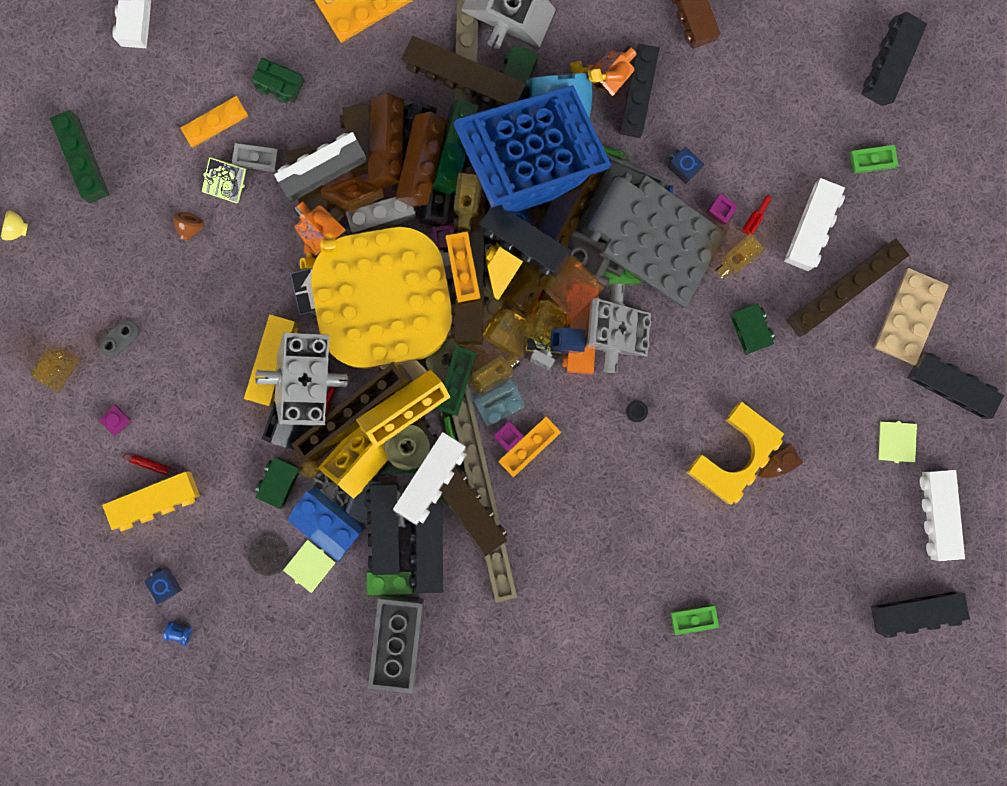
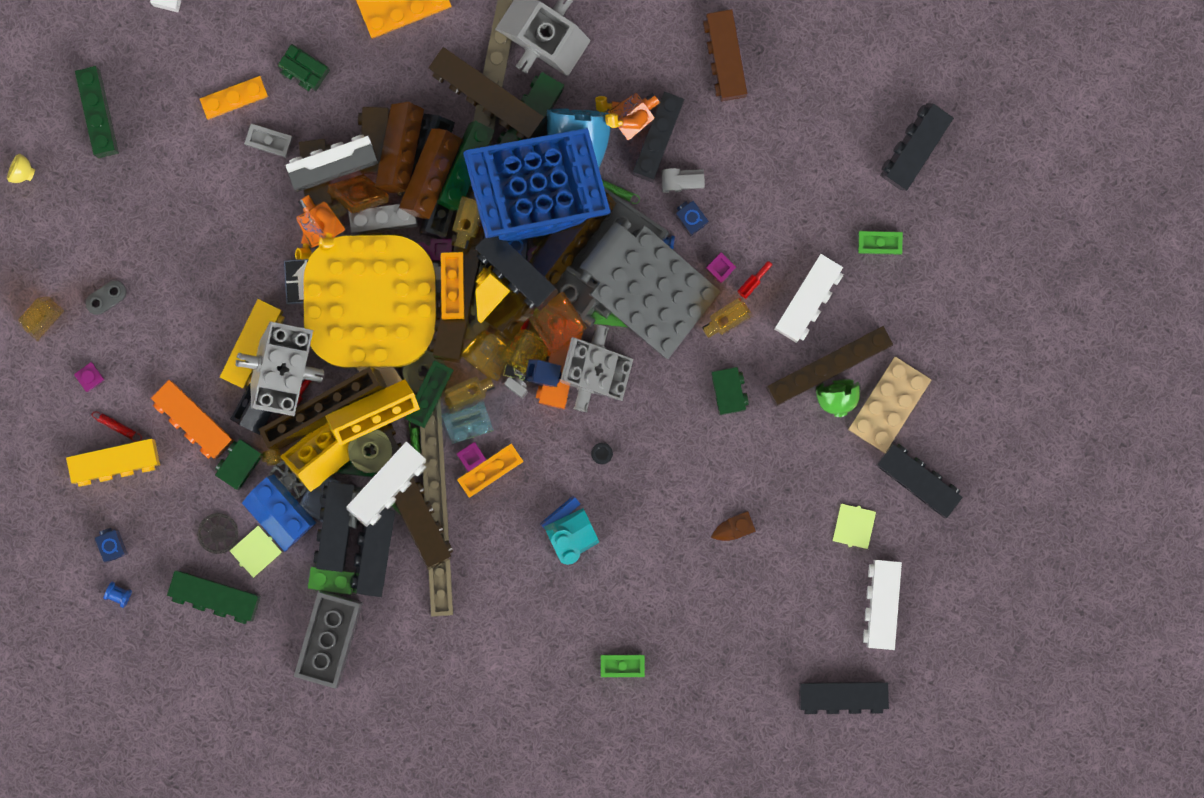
camera: 15 degrees right, 0 degrees up
dark orange brick [173,212,204,240] -> none
piece [202,157,247,203] -> none
yellow arch [686,402,784,505] -> none
none -> orange brick [151,380,234,459]
none -> dark green brick [167,570,261,624]
none -> blue tile [540,496,580,529]
none -> teal slope [544,508,599,565]
none -> light grey piece [661,168,705,193]
none -> bright green cylinder [816,379,860,417]

